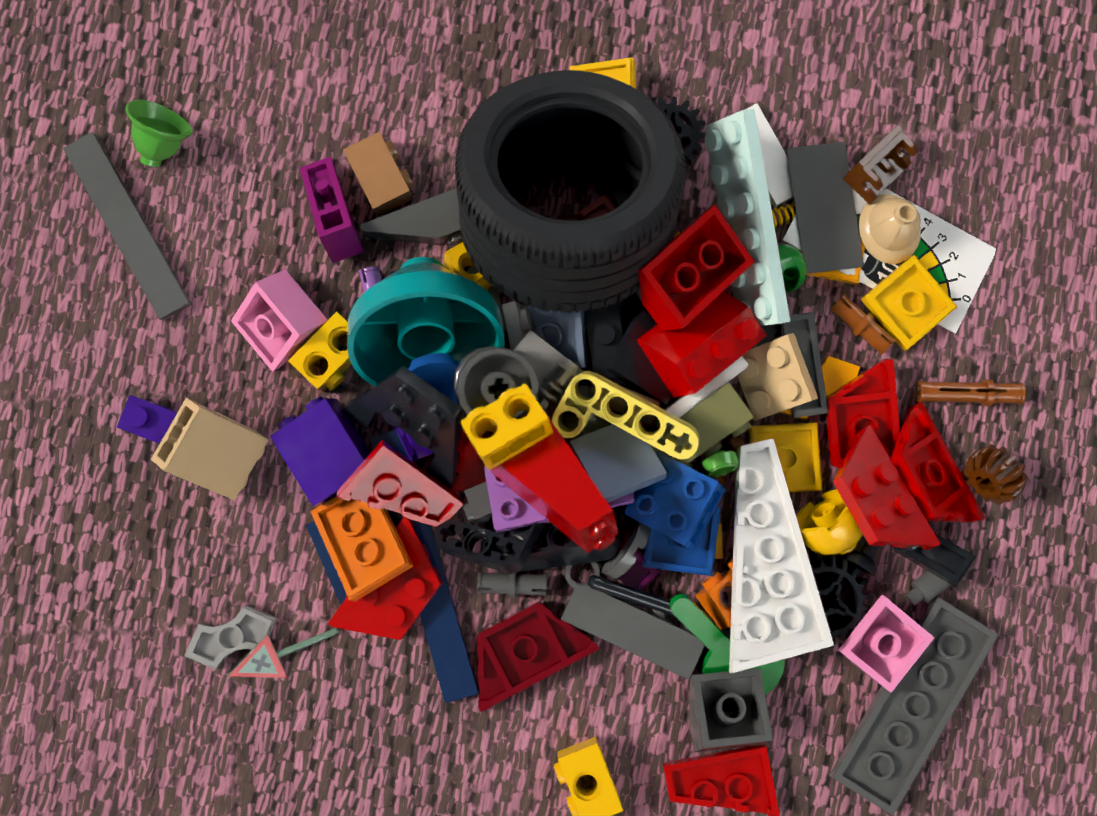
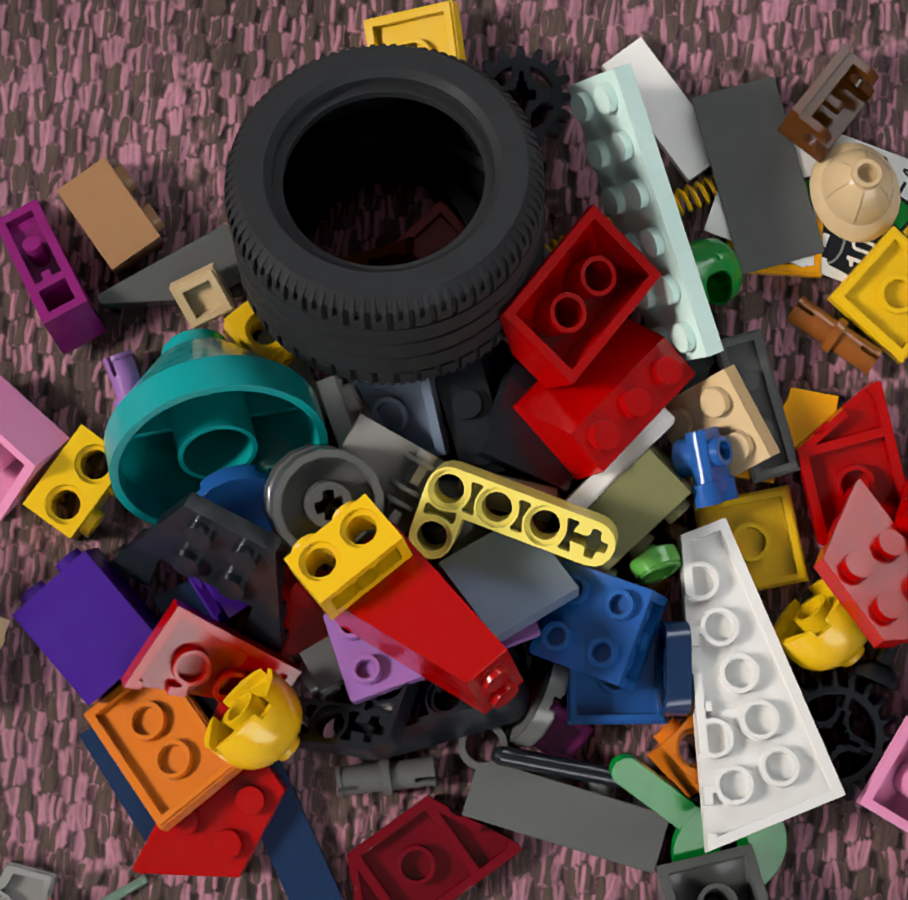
camera: 10 degrees left, 0 degrees up
none -> tan tile [169,262,237,329]
none -> yellow cylinder [204,668,303,770]
none -> dark blue beam [657,621,692,717]
none -> blue plate [672,426,739,508]

